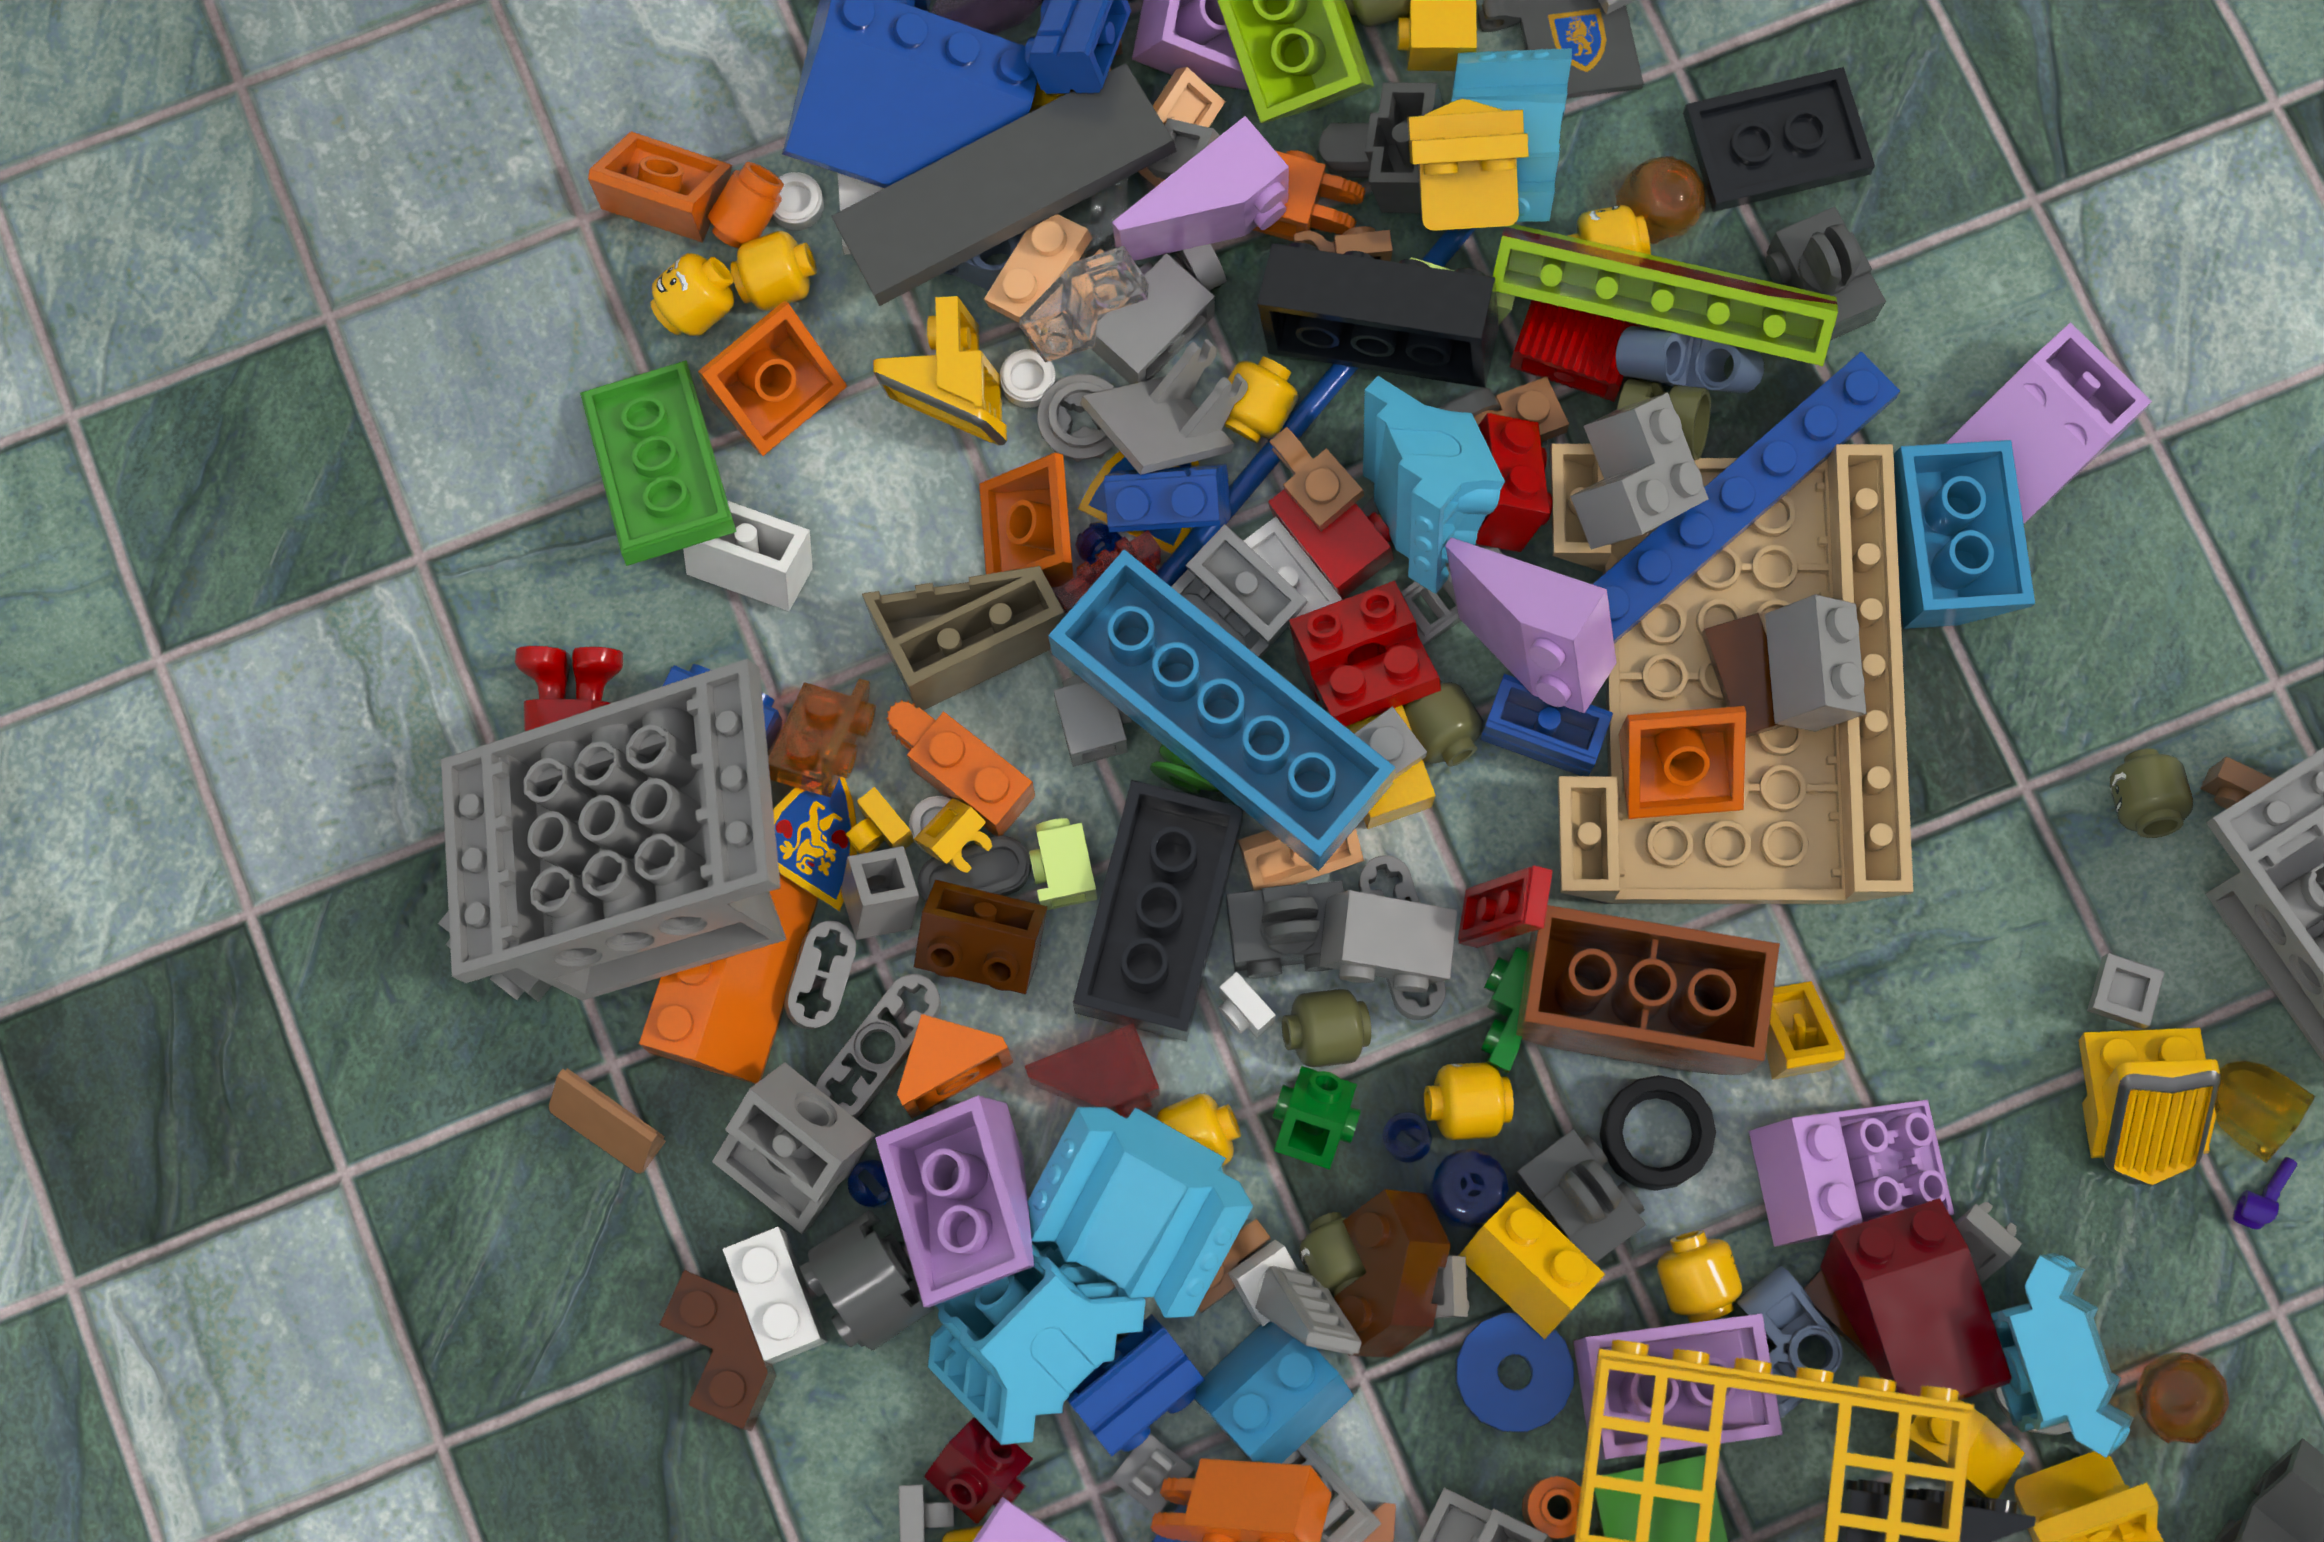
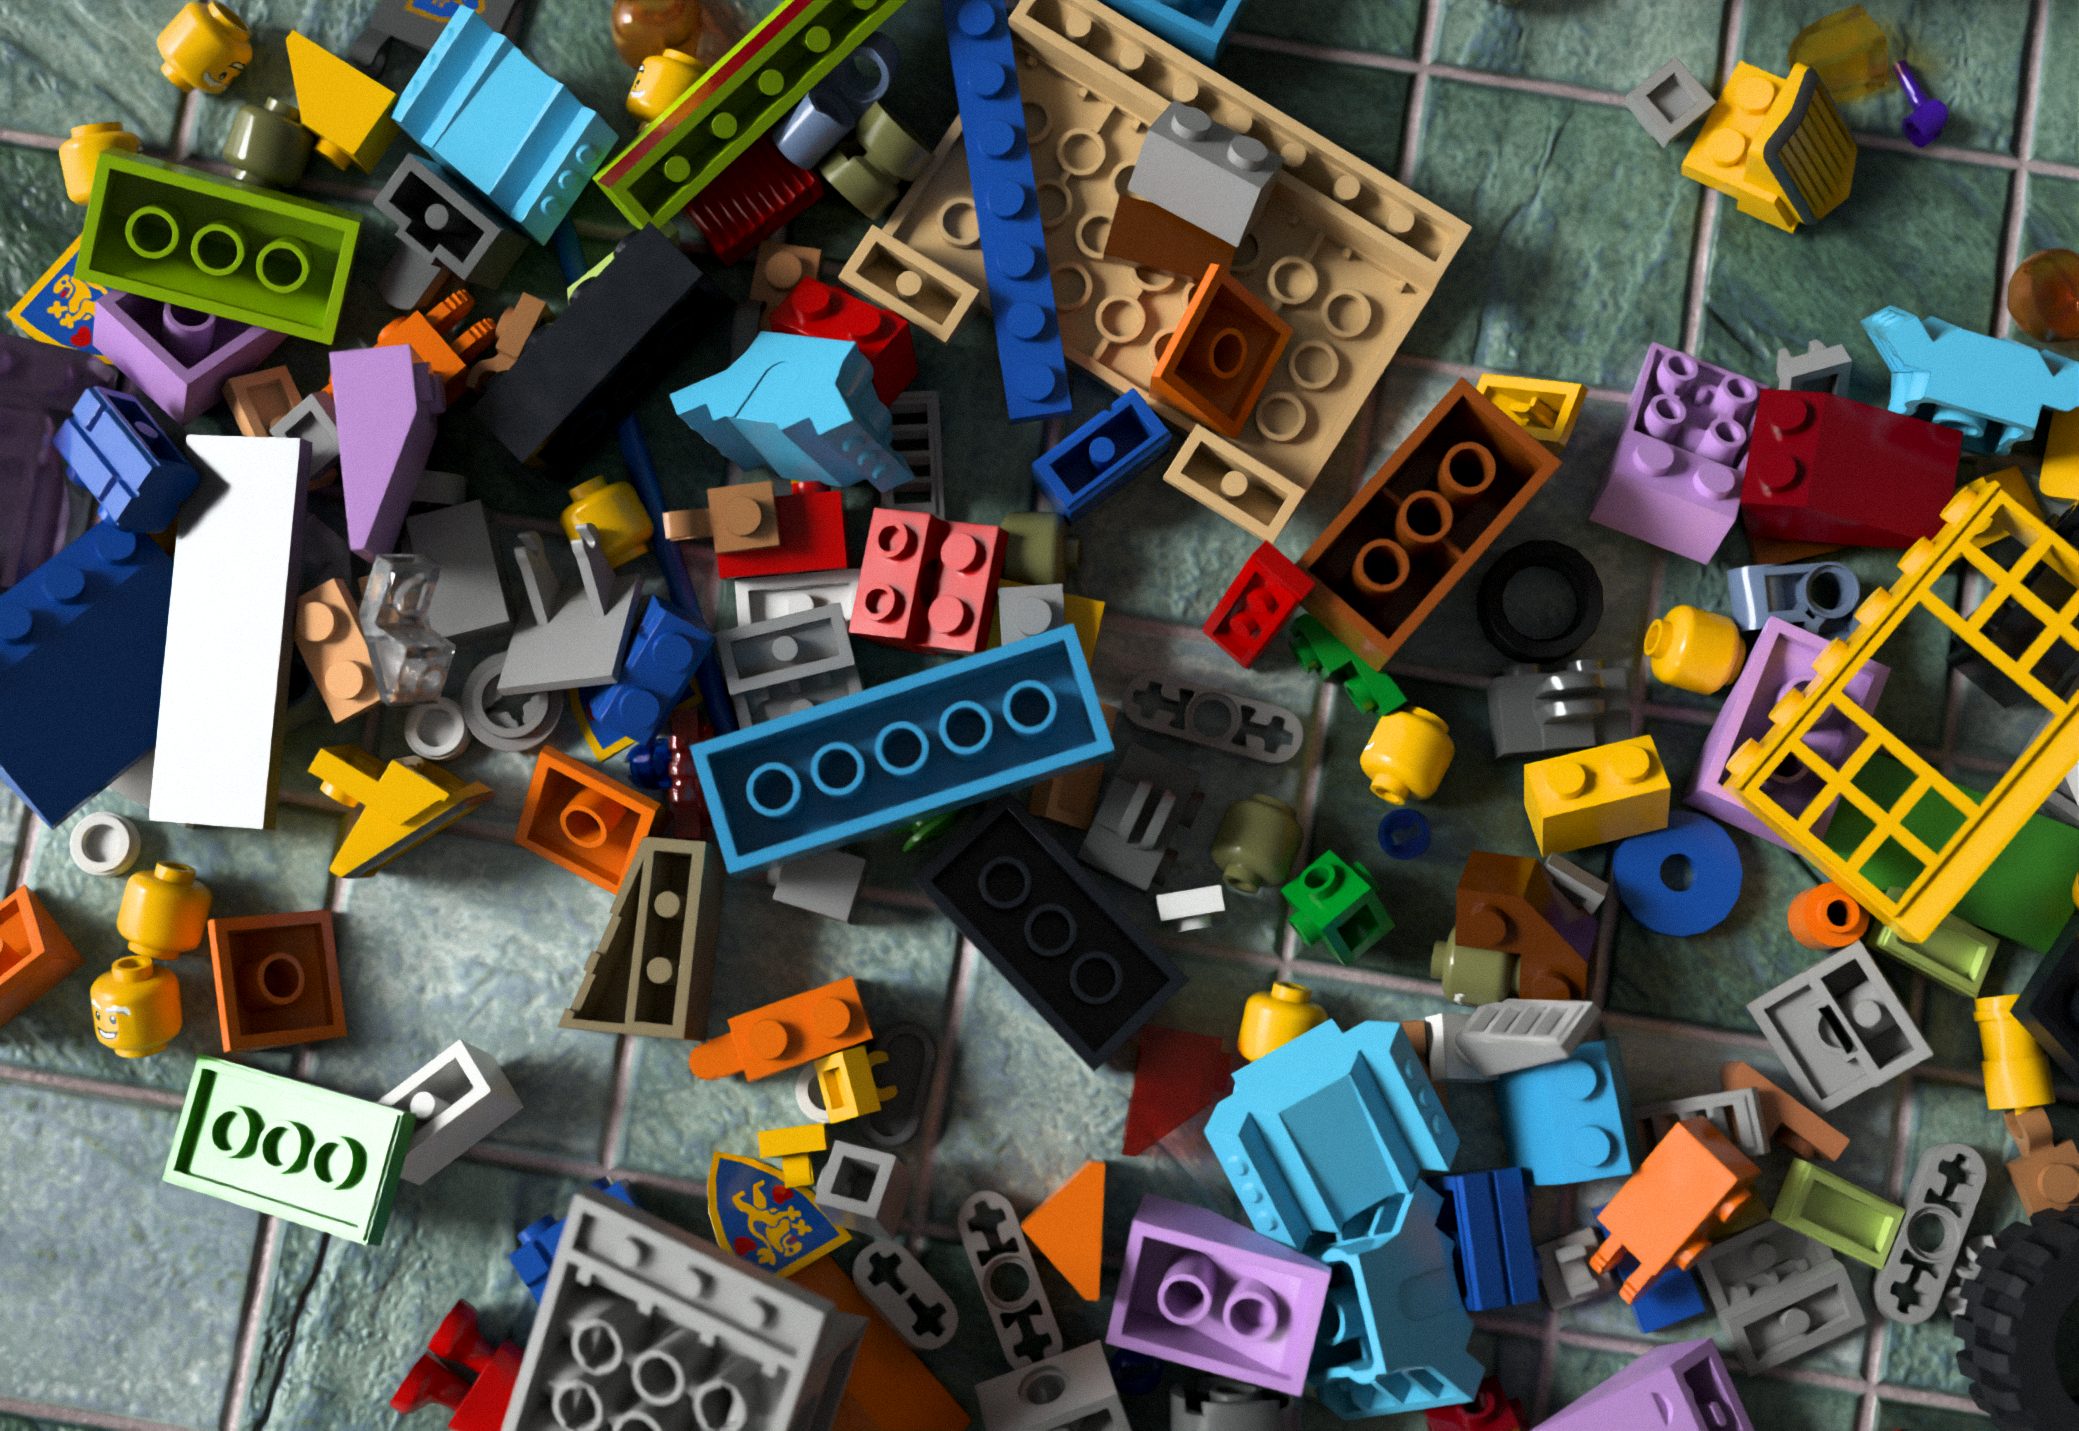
camera: 60 degrees left, 5 degrees up
orange brick [708,162,784,248] -> none
clear orange bracket [768,678,876,798] -> none
reddish brown brick [914,879,1048,995] -> none
yellowish green brick [1029,818,1097,910] -> none
light grey brick [1320,890,1457,992] -> none
yellow piece [1407,99,1529,231] -> none
clear blue head [1429,1148,1509,1229] -> none
lavender slope [1445,537,1617,713] -> none
light grey brick [1570,392,1709,550] -> none

